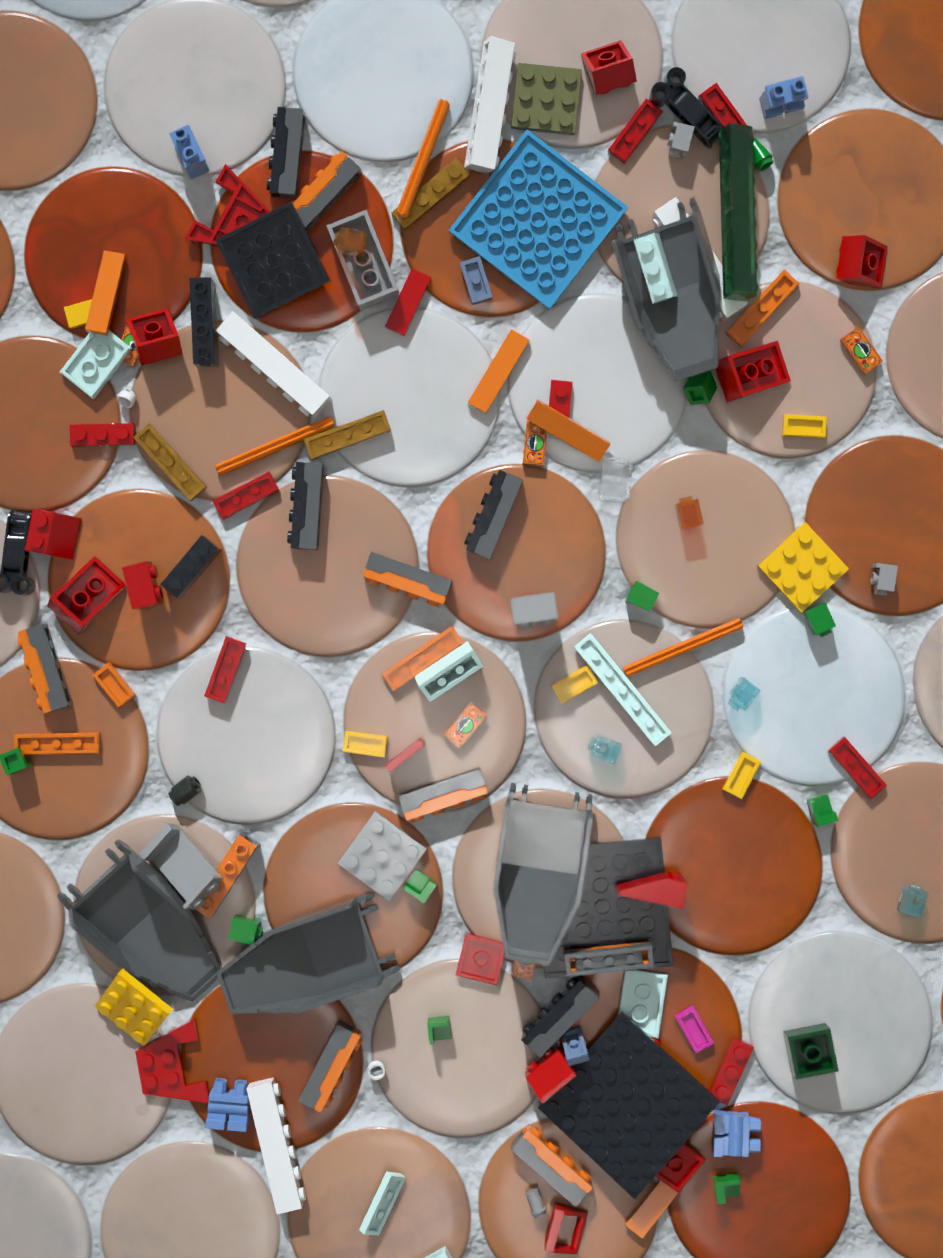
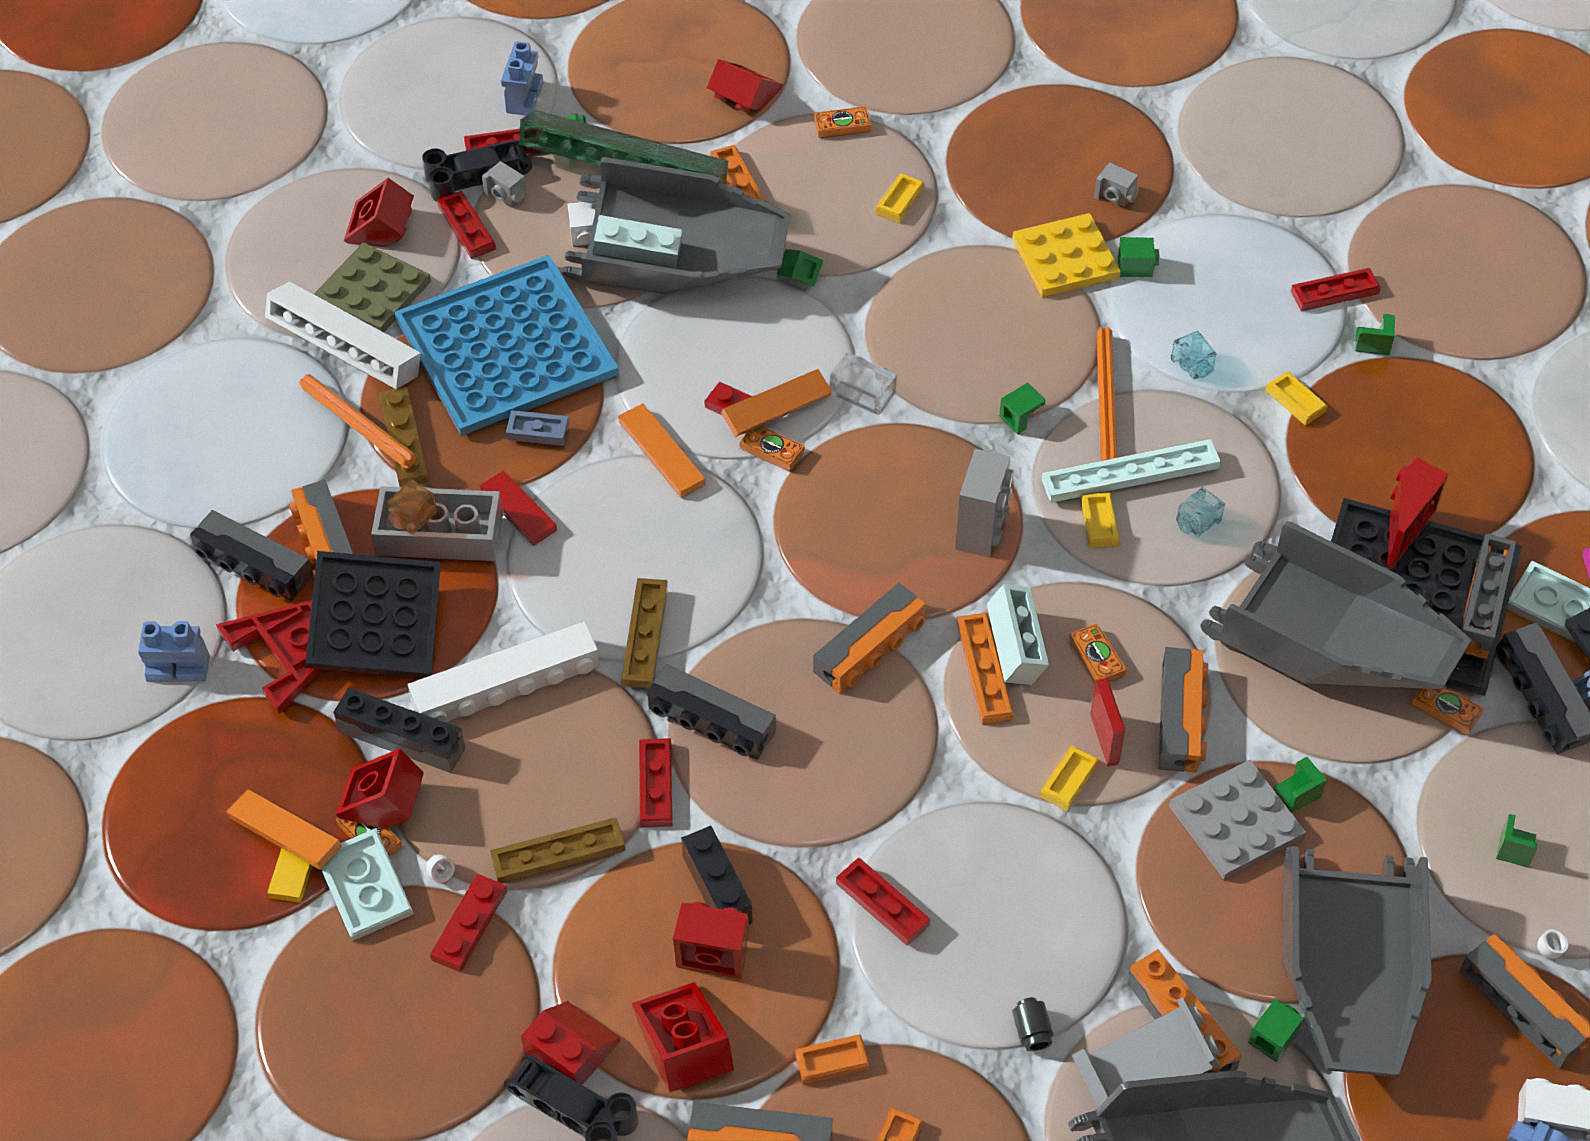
camera: 65 degrees left, 35 degrees down
orange axle [215,416,335,476] -> none
tile [456,933,505,986] -> none
piece [464,470,523,560] -> none
clear orange brick [675,496,704,530] -> none
red slope [716,341,791,403] -> none
clear light blue brick [897,883,928,918] -> none

